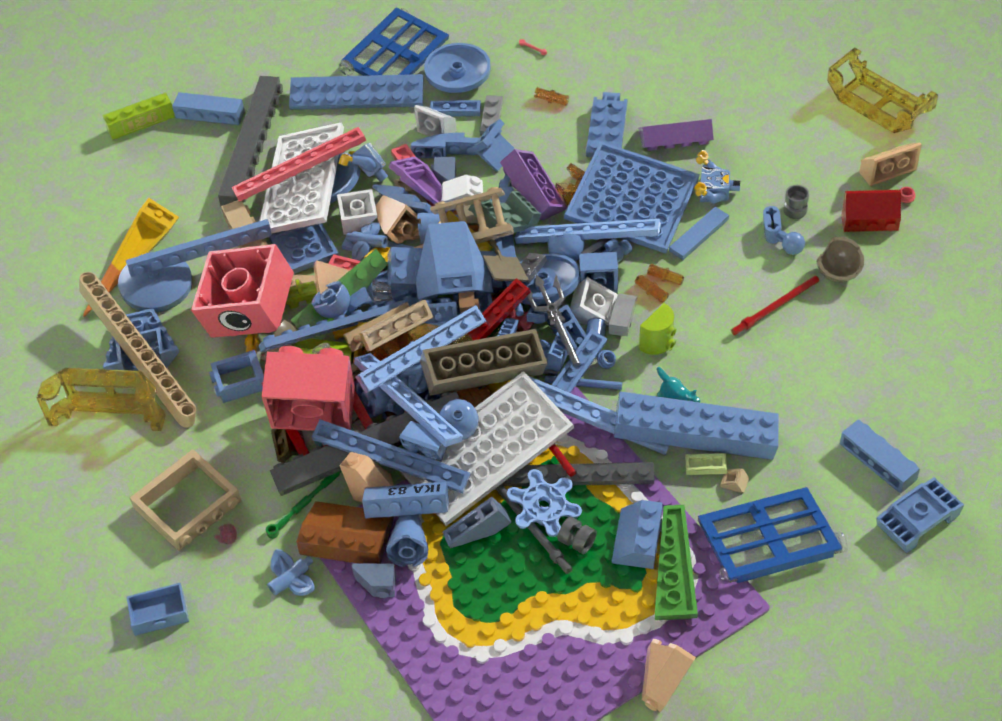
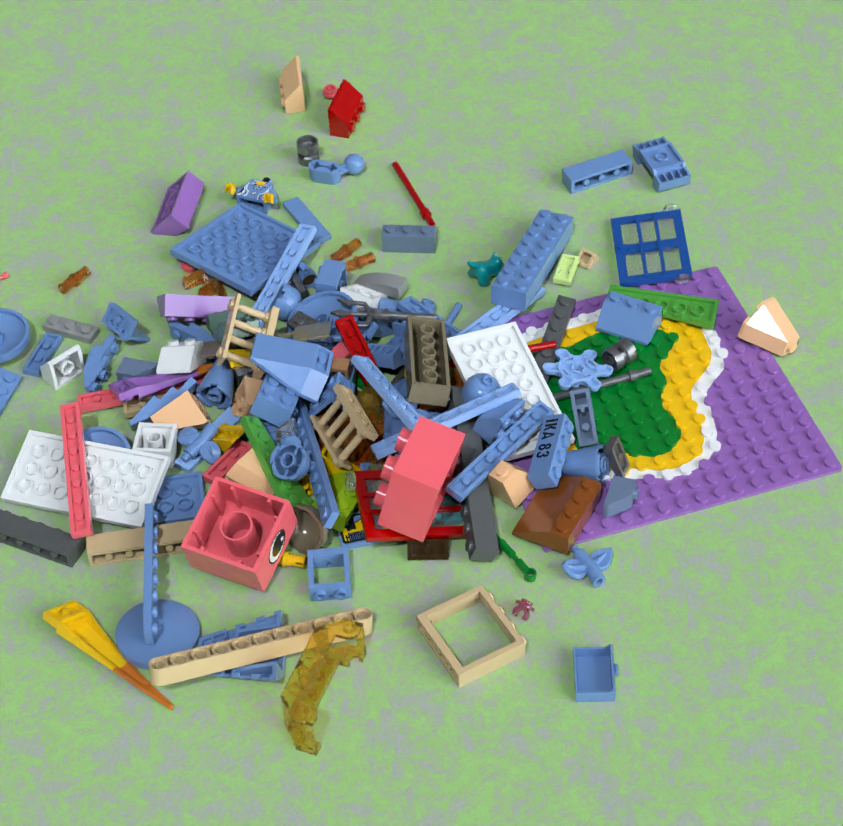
camera: 75 degrees left, 5 degrees down
medium blue torso [339,142,388,182] -> none
medium blue hinge [586,92,628,157] -> none
lime brick [639,303,677,355] -> none
dark tan cylinder [816,237,864,282] -> none
clear yellow windscreen [827,47,938,133] -> none
none -> sand blue slope [381,225,438,253]
none -> flat silver plate [605,436,630,477]

